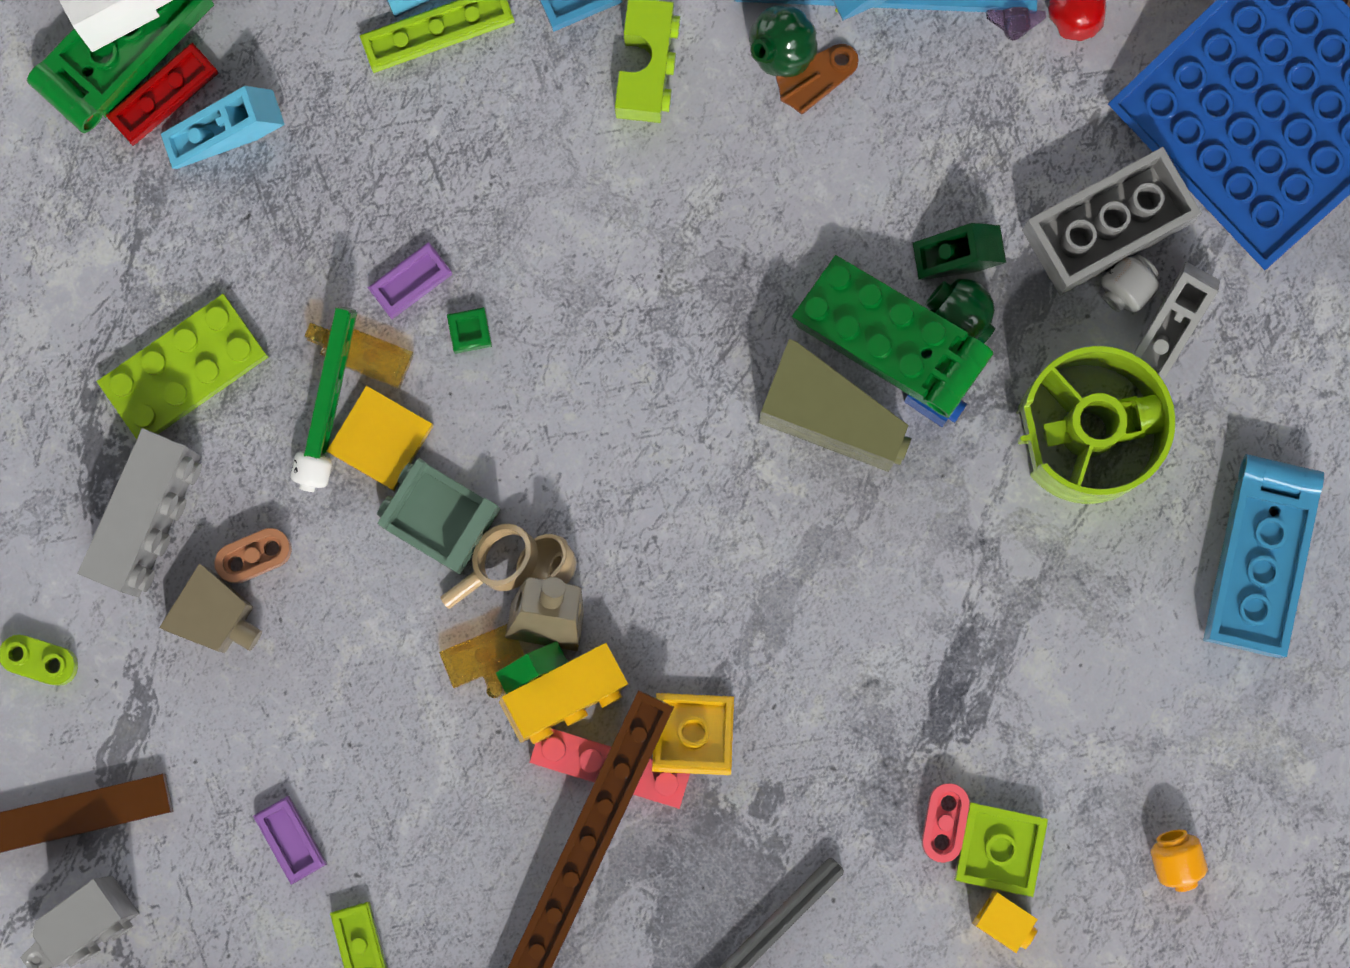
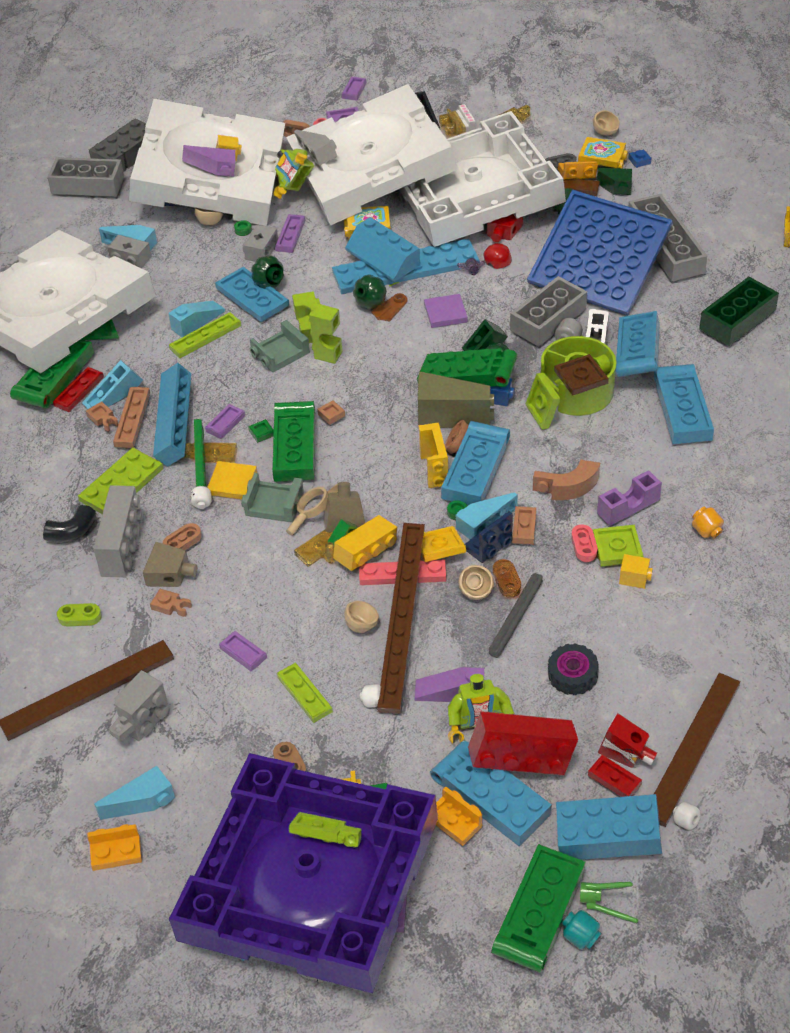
camera: 20 degrees left, 35 degrees down
none -> black cylinder [43,505,97,542]
none -> nougat plate [86,402,118,432]
none -> nougat plate [113,387,150,448]
none -> nougat plate [150,588,192,617]
none -> dark azure brick [153,363,191,467]
none -> sand green panel [250,320,310,372]
none -> green hinge [272,401,315,482]
none -> lime arch [309,304,343,364]
none -> nougat plate [317,400,345,425]
none -> tan piece [344,601,379,633]
none -> yellow panel [418,422,448,488]
none -> medium lavender tile [424,294,468,328]
none -> dark azure hinge [441,421,510,505]
none -> nougat plate [445,420,469,454]
none -> green tile [447,500,467,521]
none -> medium azure slope [456,492,518,539]
none -> tan piece [458,565,494,600]
none -> dark blue bracket [465,511,513,563]
none -> clear orange plate [493,559,522,597]
none -> nougat plate [512,506,536,545]
none -> lime plate [525,373,560,429]
none -> nougat arch [533,459,601,500]
none -> reddish brown tile [554,354,609,396]
none -> medium lavender arch [597,470,662,526]
none -> dark azure hinge [616,311,660,377]

